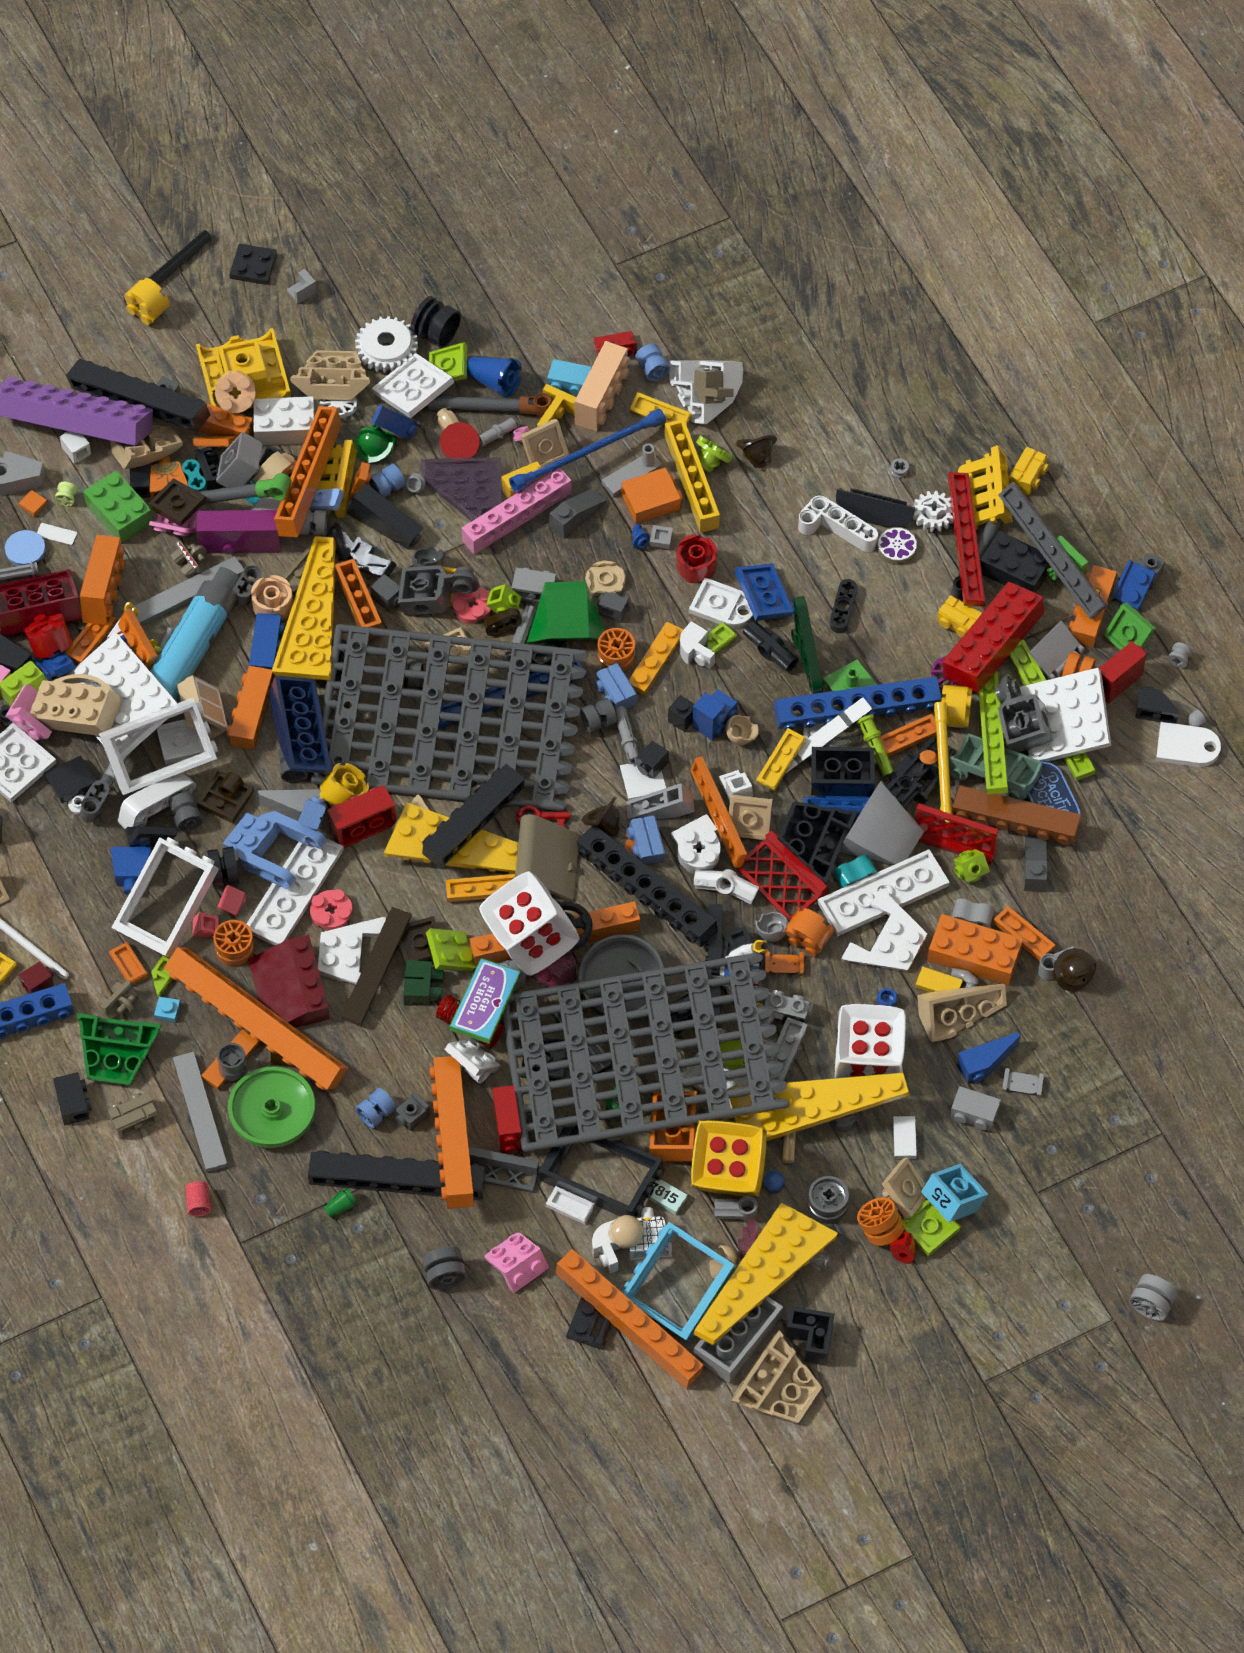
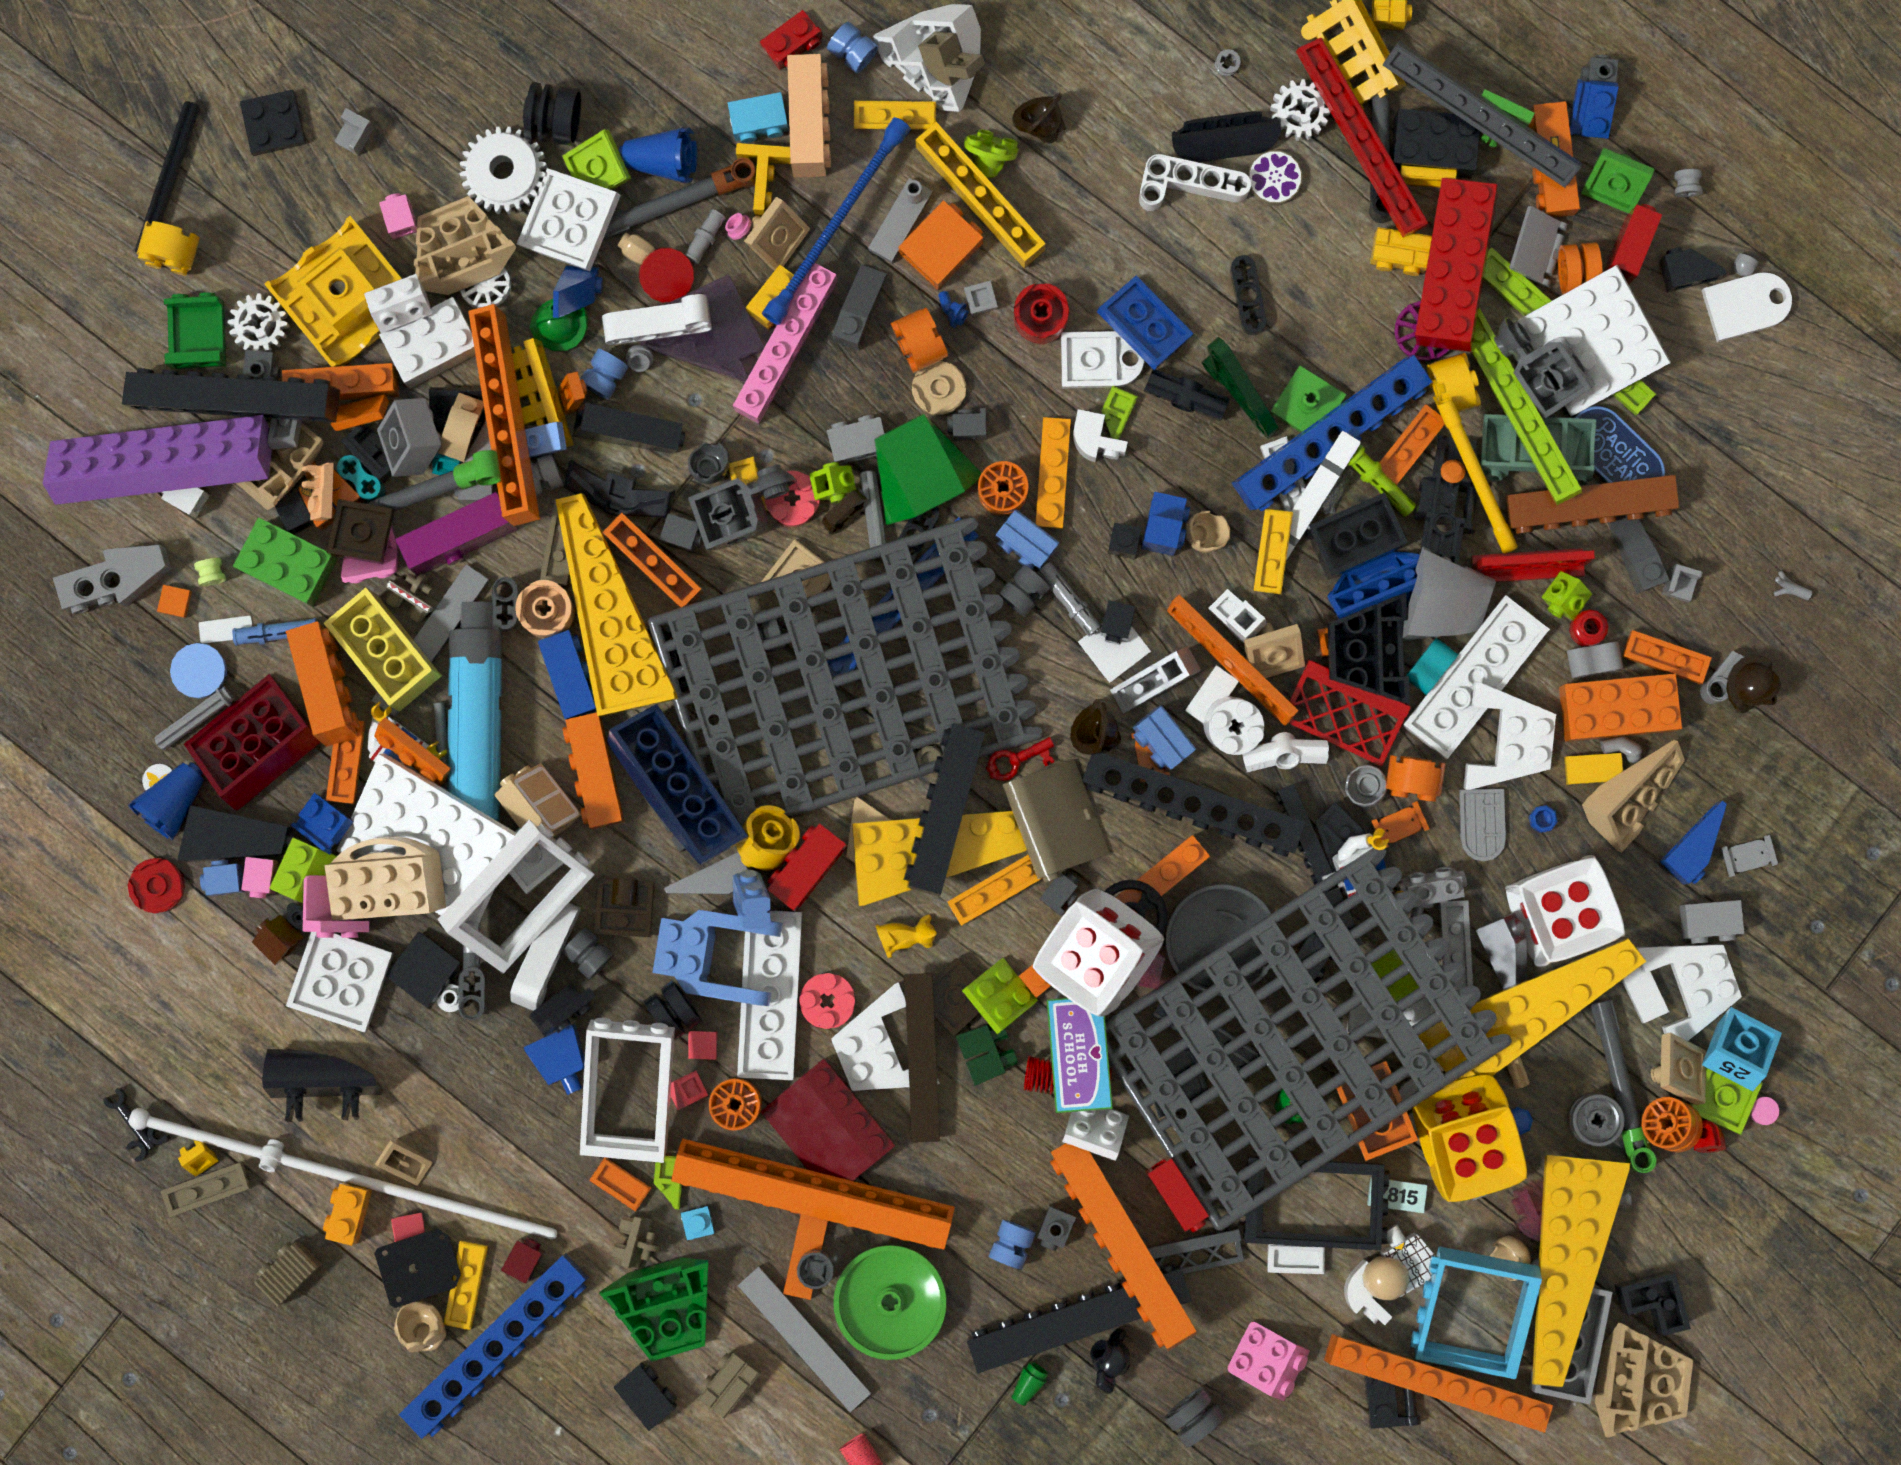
camera: 20 degrees left, 25 degrees up
red brick [24,614,72,658] -> none
light nougat brick [215,370,255,413] -> none
none -> green panel [164,292,226,369]
none -> white gear [228,293,290,352]
none -> medium blue pin [232,618,317,646]
none -> light grey plate [267,419,302,449]
none -> light nougat plate [302,463,334,521]
none -> light yellow brick [324,587,442,712]
none -> white brick [364,274,433,333]
none -> bright pink brick [379,193,417,240]
none -> white beam [602,294,712,345]
none -> yellow animal [875,914,937,958]
none -> orange brick [890,307,948,373]
none -> black piece [1090,1328,1130,1394]
none -> yellow tile [1399,166,1457,188]
none -> light grey window [1459,788,1506,862]
none -> flat silver slope [1476,912,1527,990]
none -> red head [1569,609,1609,647]
none -> dark grey piece [1590,1000,1656,1173]
none -> white wing [1636,944,1742,1041]
none -> light grey panel [1662,564,1703,602]
none -> bright pink tile [1750,1097,1779,1125]
none -> light grey bar [1774,571,1812,601]

